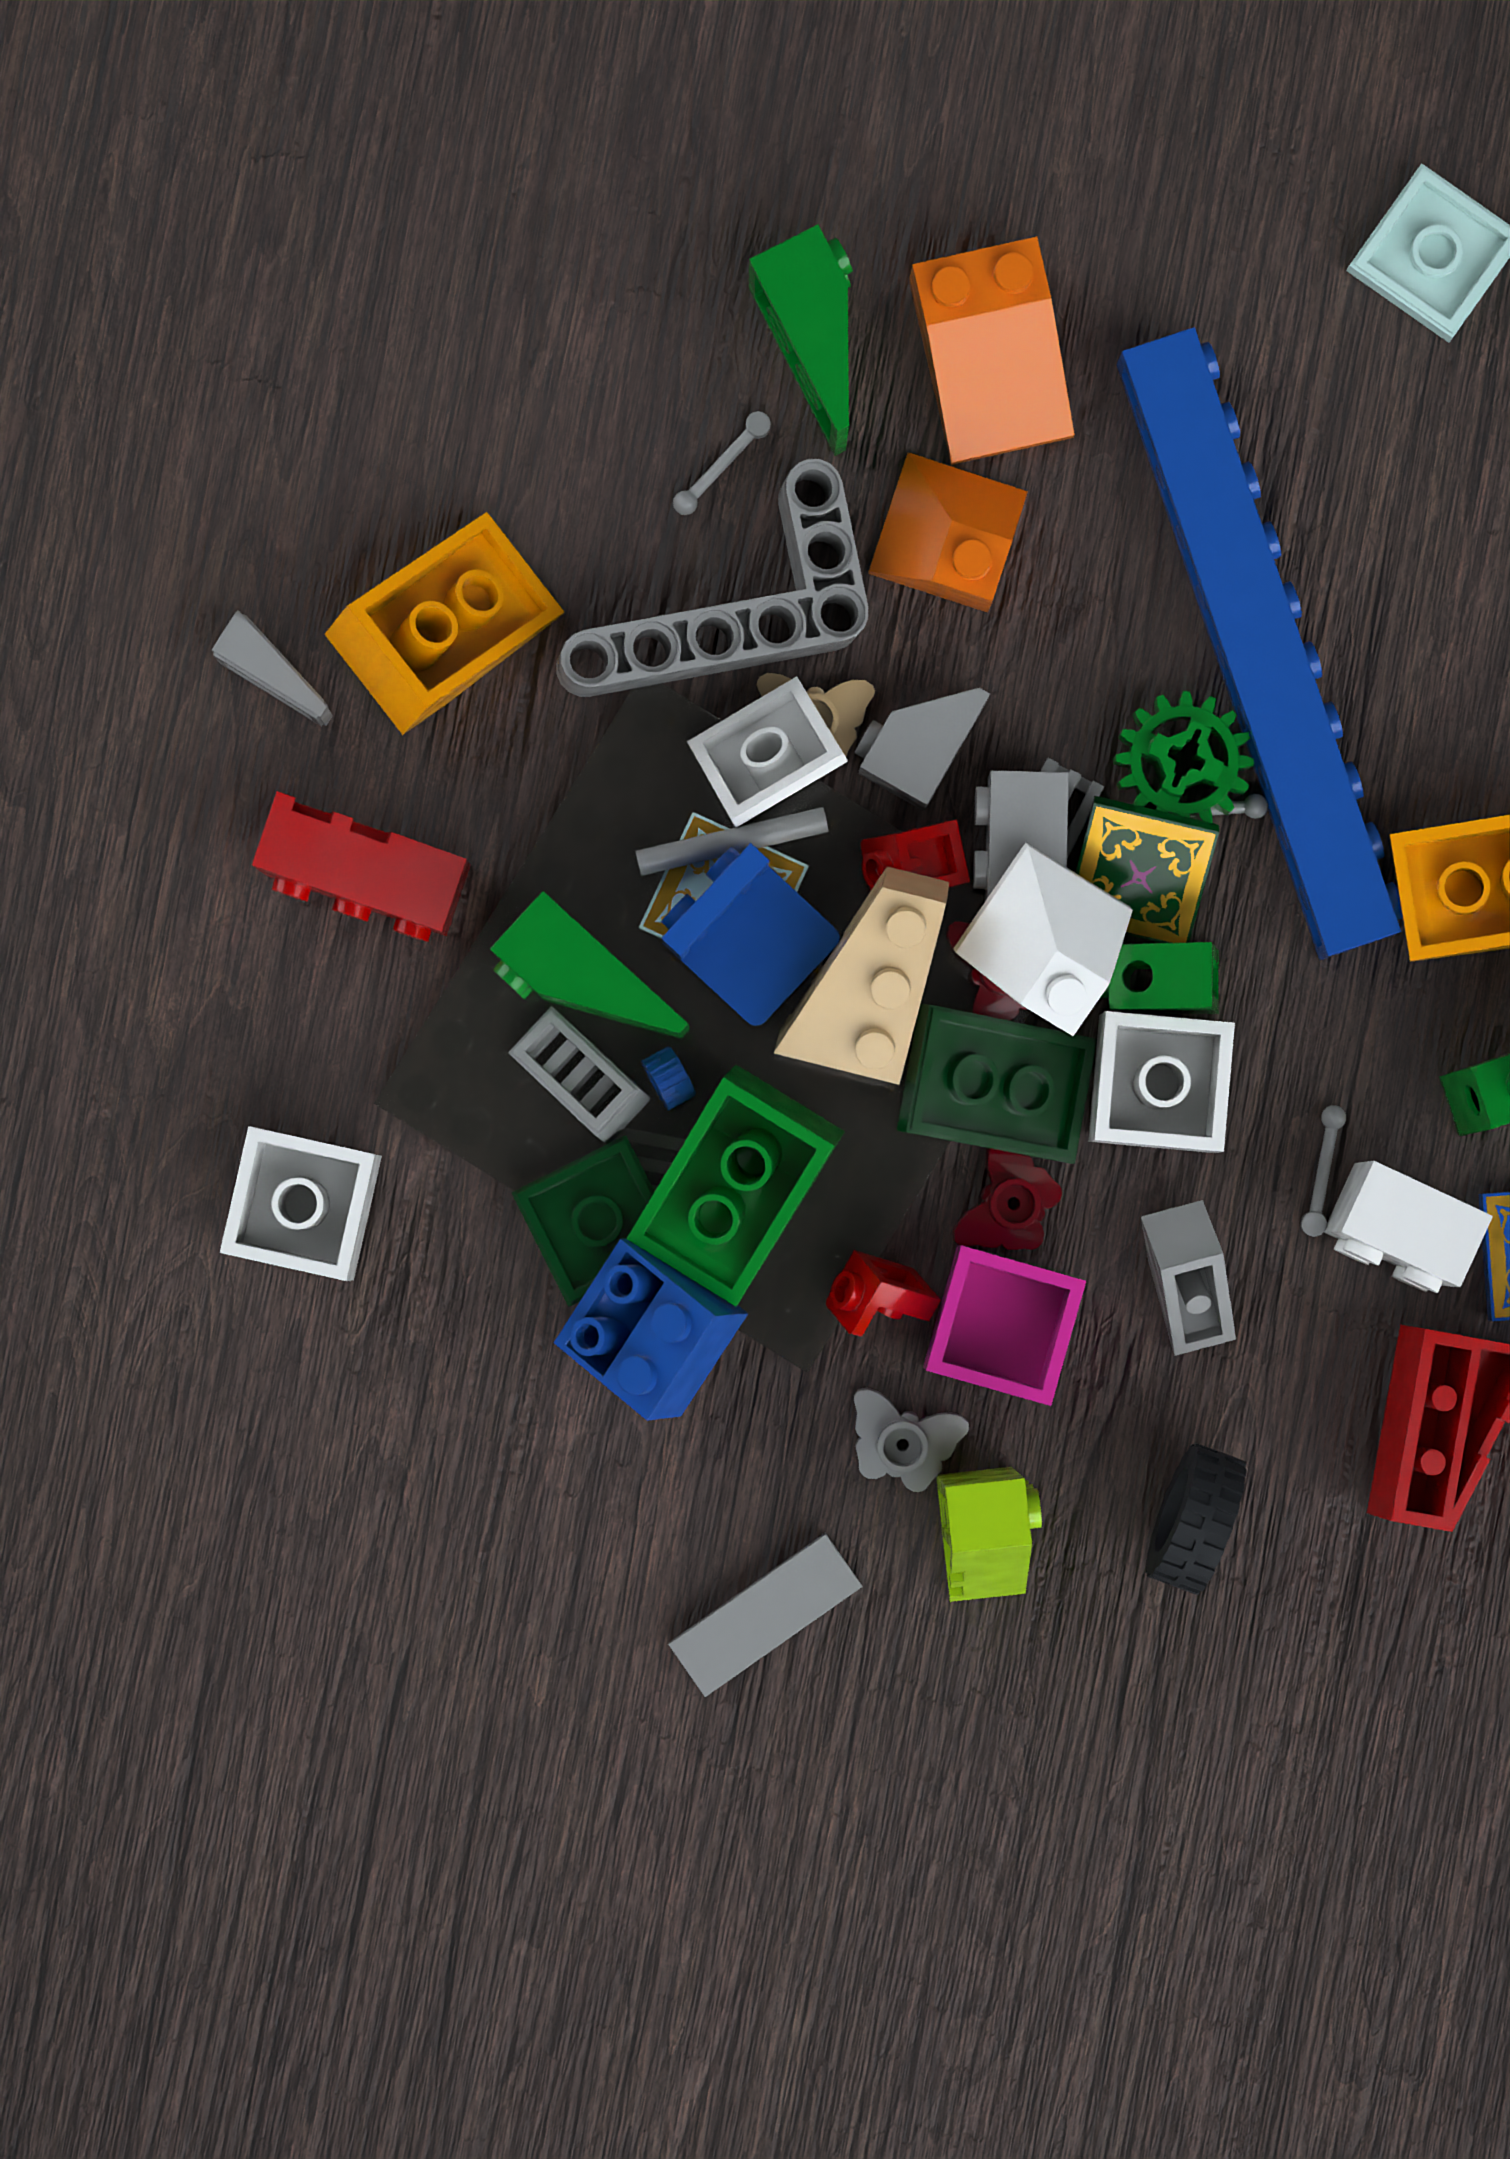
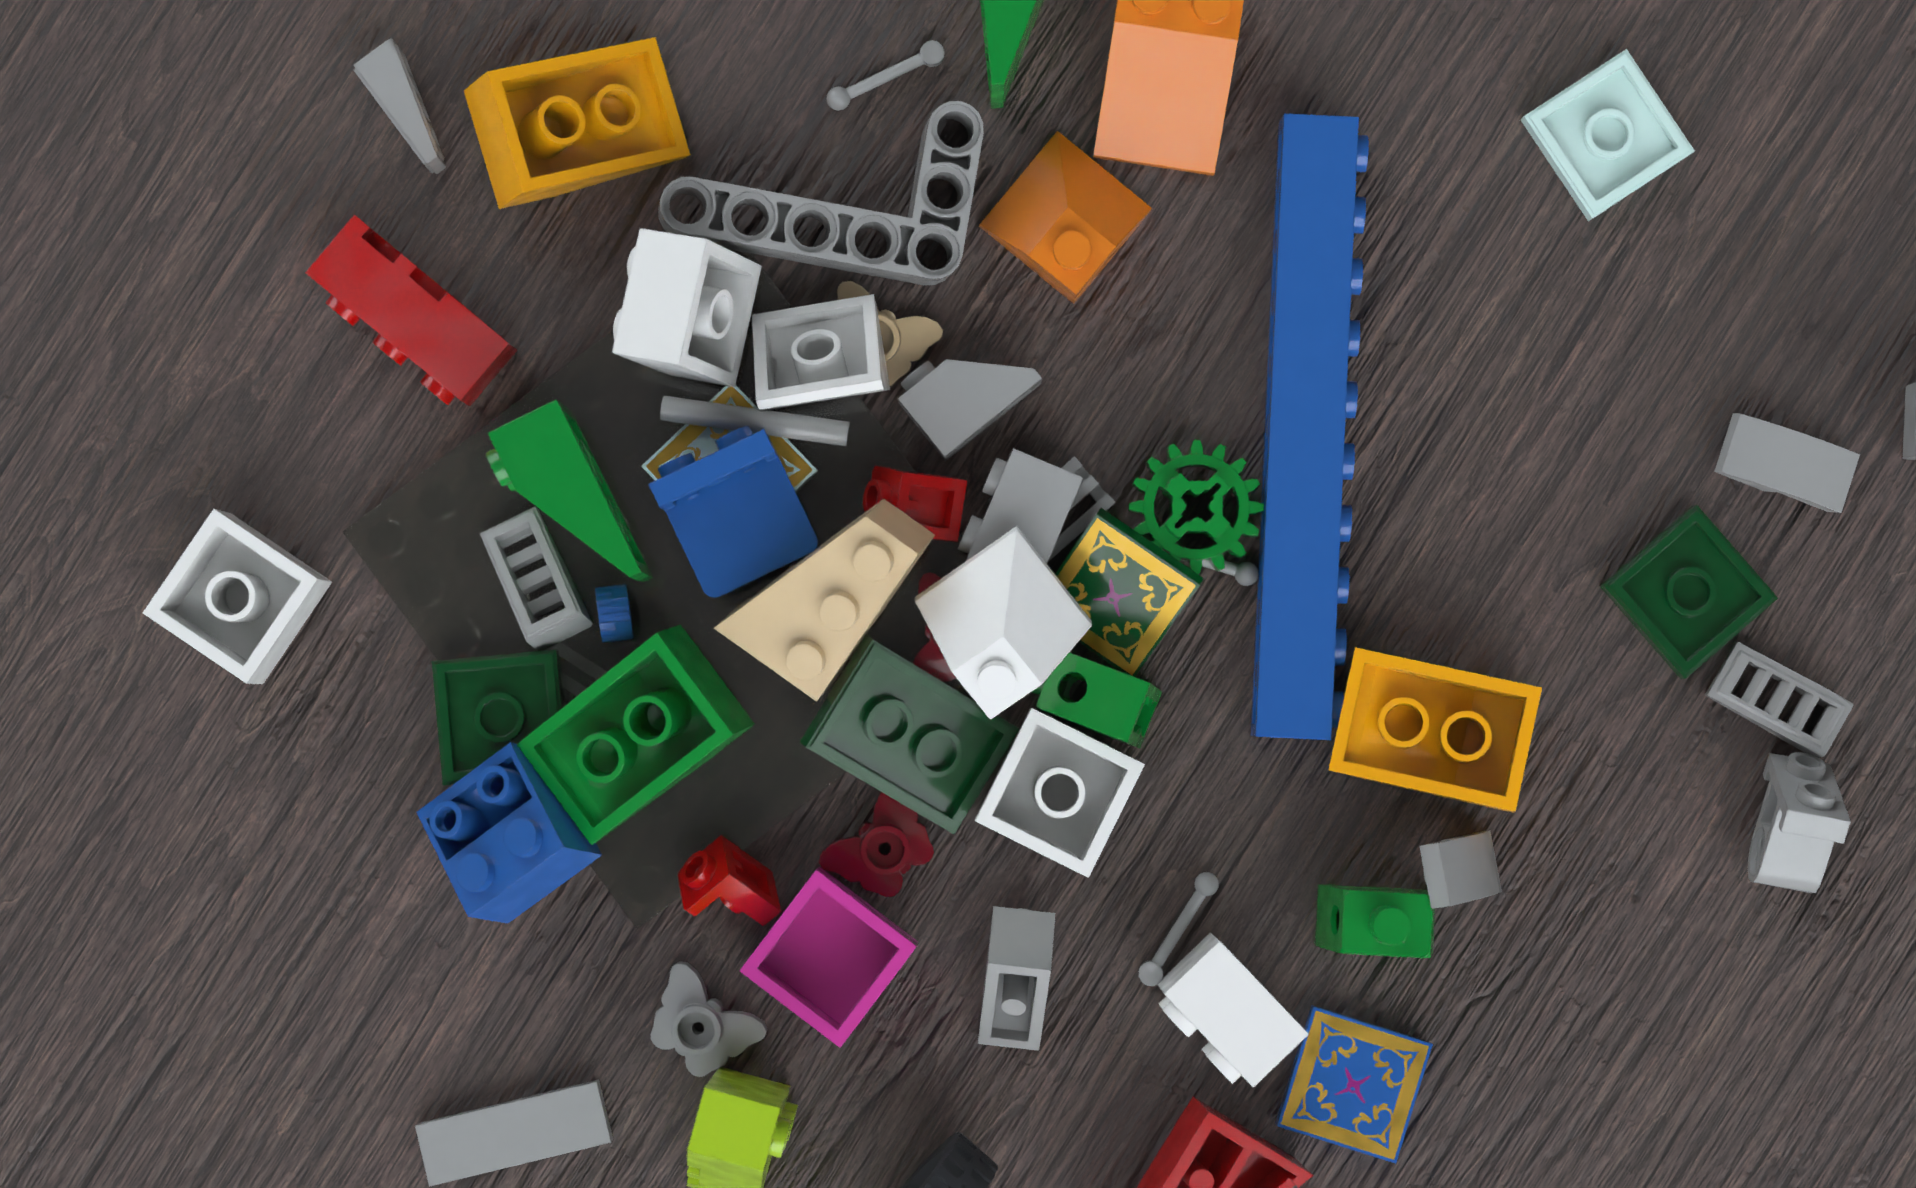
camera: 30 degrees right, 0 degrees up
none -> white brick [612,228,762,387]

